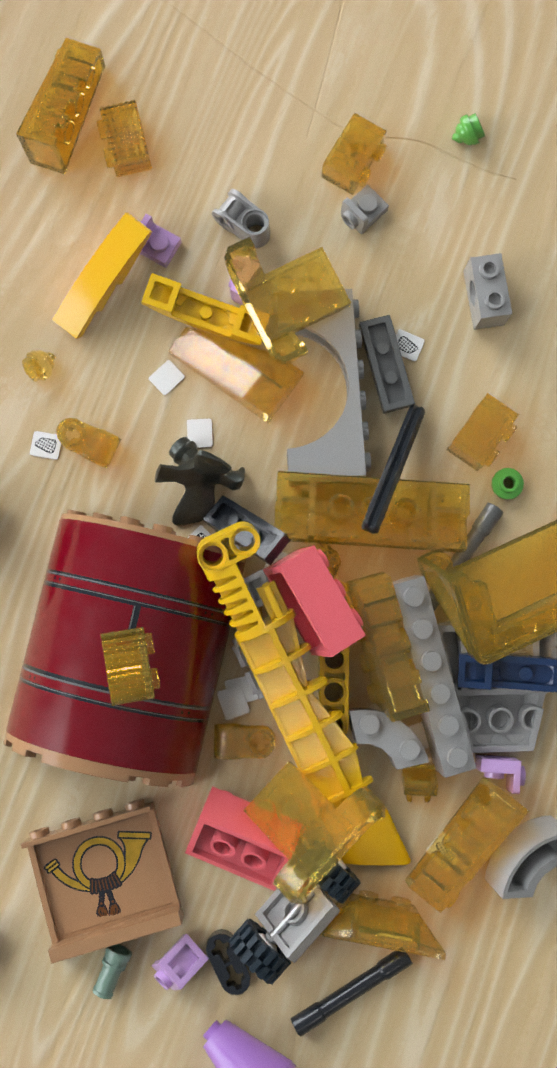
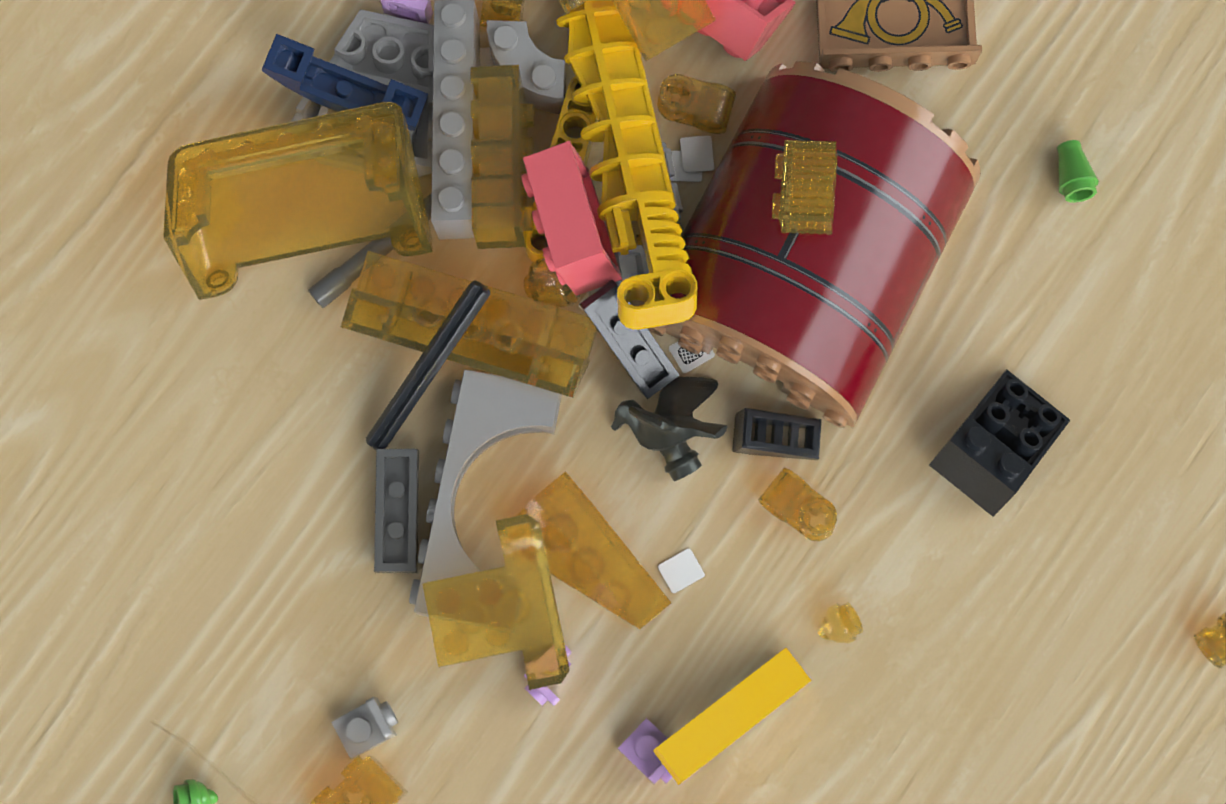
camera: 160 degrees left, 5 degrees down
white sticker [30,431,62,460] -> none
yellow slope [141,273,271,346] -> none
white sticker [187,419,213,448] -> none
light grey piece [211,189,270,248] -> none
white sticker [396,329,424,361] -> none
clear yellow brick [446,393,519,471] -> none
light grey brick [463,253,512,330] -> none
bright green plate [491,468,524,500] -> none
none -> black slope [732,408,822,460]

